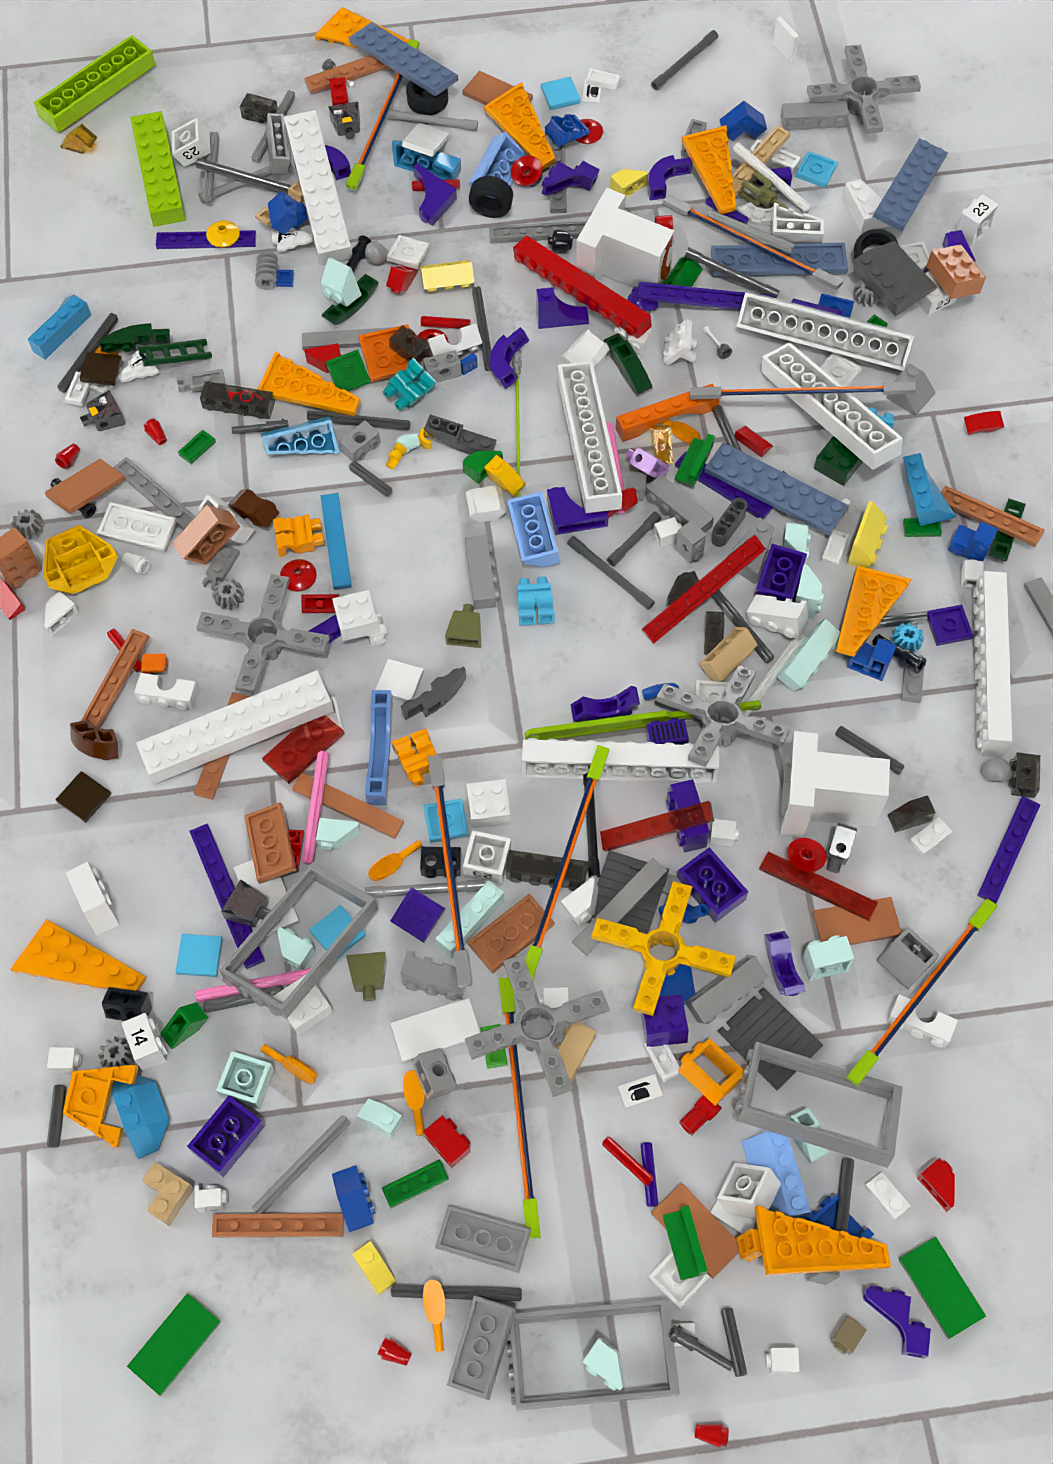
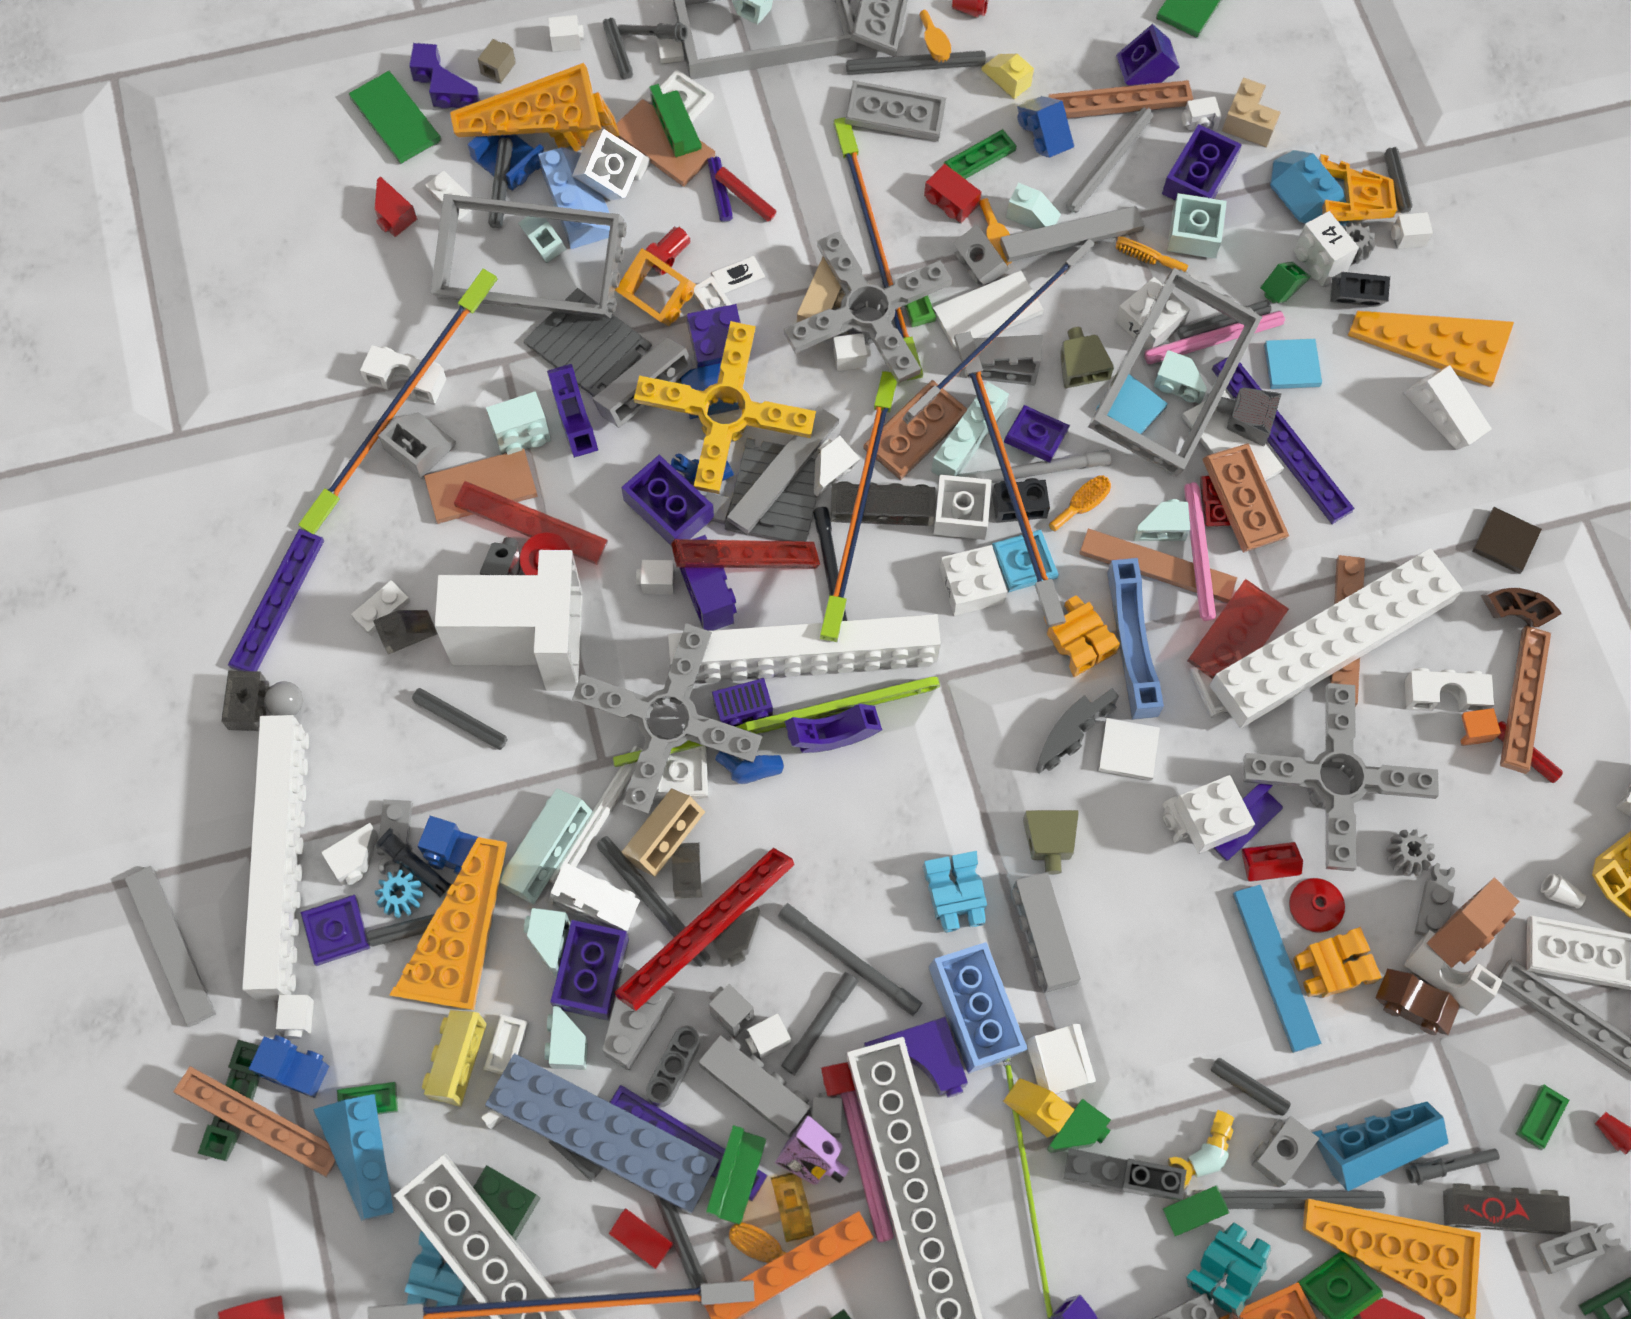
camera: 170 degrees right, 5 degrees up
none -> white slope [321,823,378,886]
none -> piece [902,239,1095,424]
none -> light grey tile [1000,206,1145,262]
none -> dark purple slope [1116,24,1180,86]
none -> green tile [1163,1185,1230,1237]

